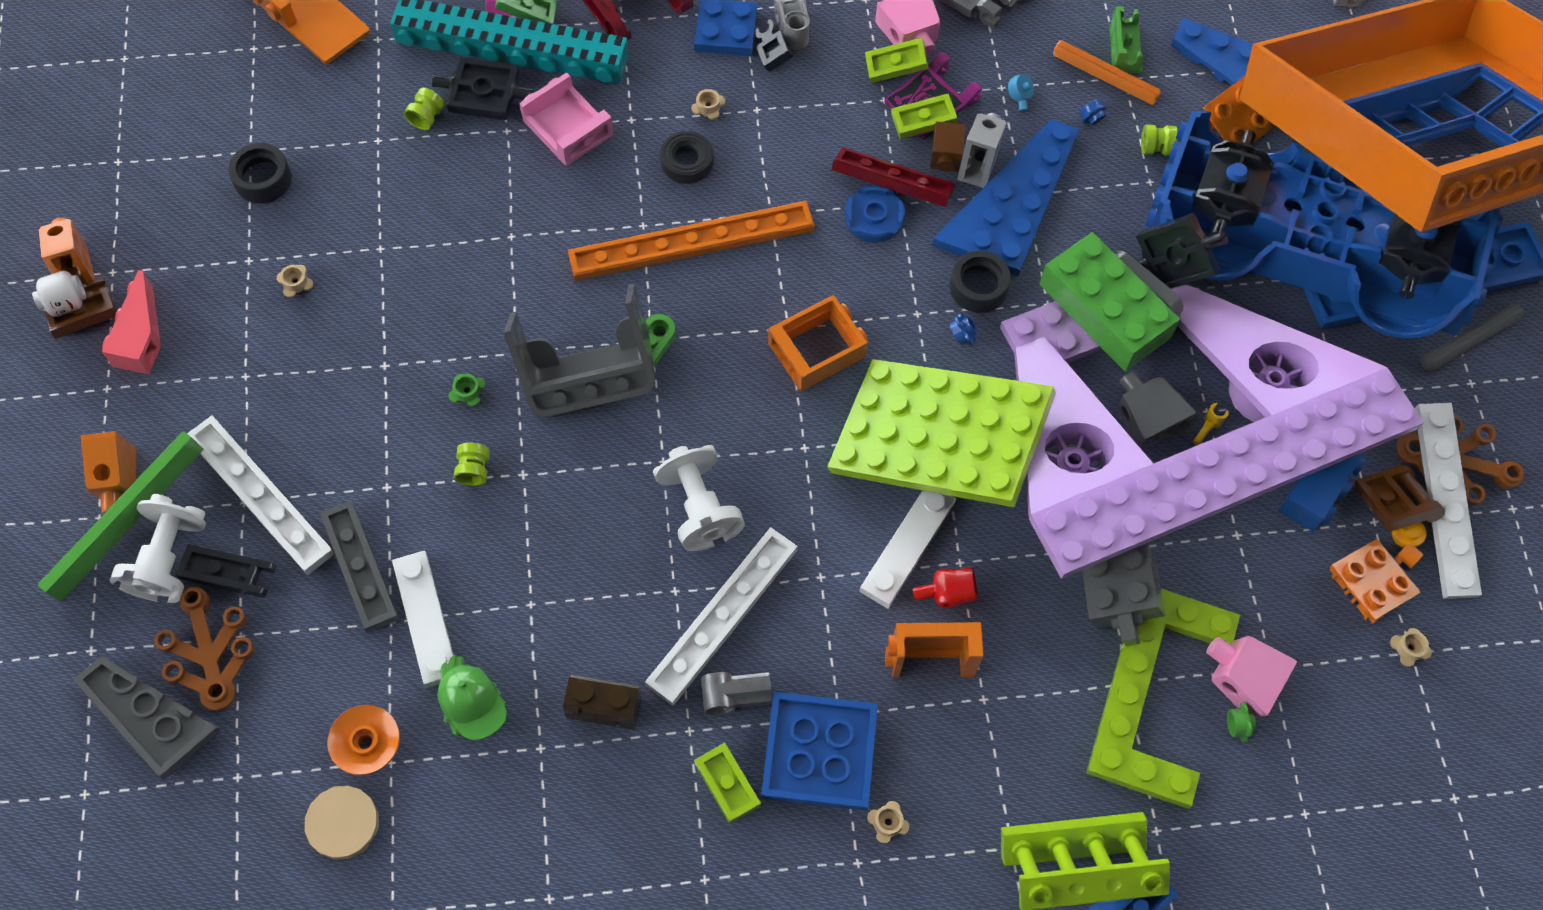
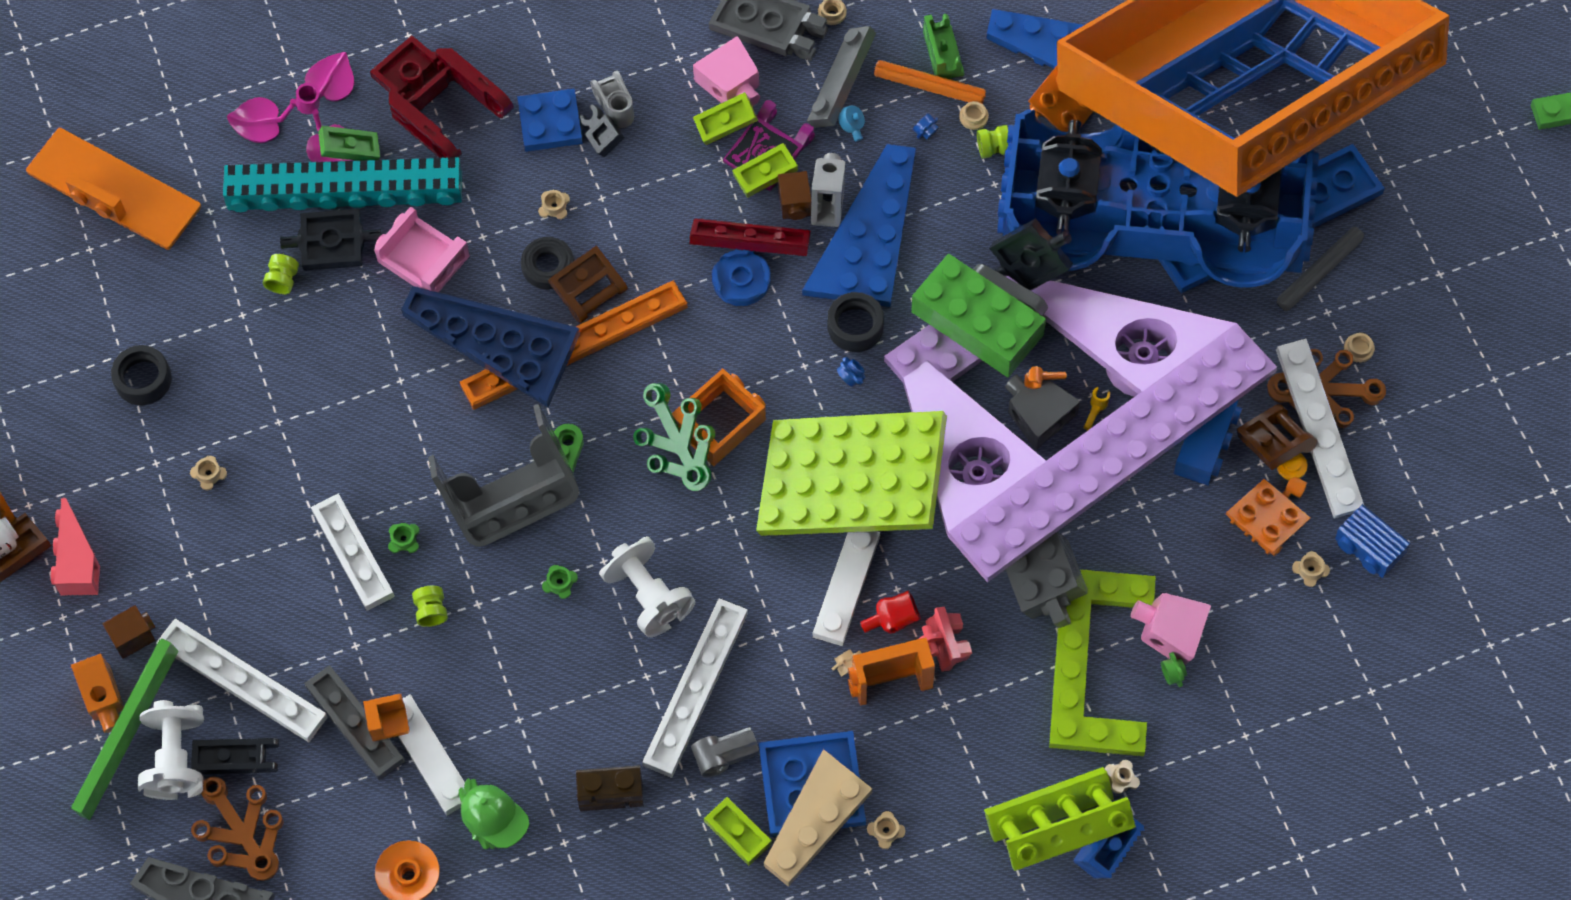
camera: 10 degrees left, 0 degrees up
none -> reddish brown brick [102,605,156,659]
none -> white plate [311,493,395,611]
none -> orange panel [363,694,410,741]
none -> dark blue wing [401,286,580,408]
none -> bright green plate [542,565,578,599]
none -> reddish brown plate [548,245,628,323]
none -> plant [633,383,715,491]
none -> tan wing [764,749,872,887]
none -> dark grey plate [807,26,876,128]
none -> tan plate [831,649,861,677]
none -> coral hips [919,607,972,672]
none -> tan plate [959,101,989,130]
none -> orange hand [1024,366,1067,389]
none -> tan plate [1104,760,1140,794]
none -> blue brick [1335,504,1411,578]
none -> tan plate [1344,333,1375,363]

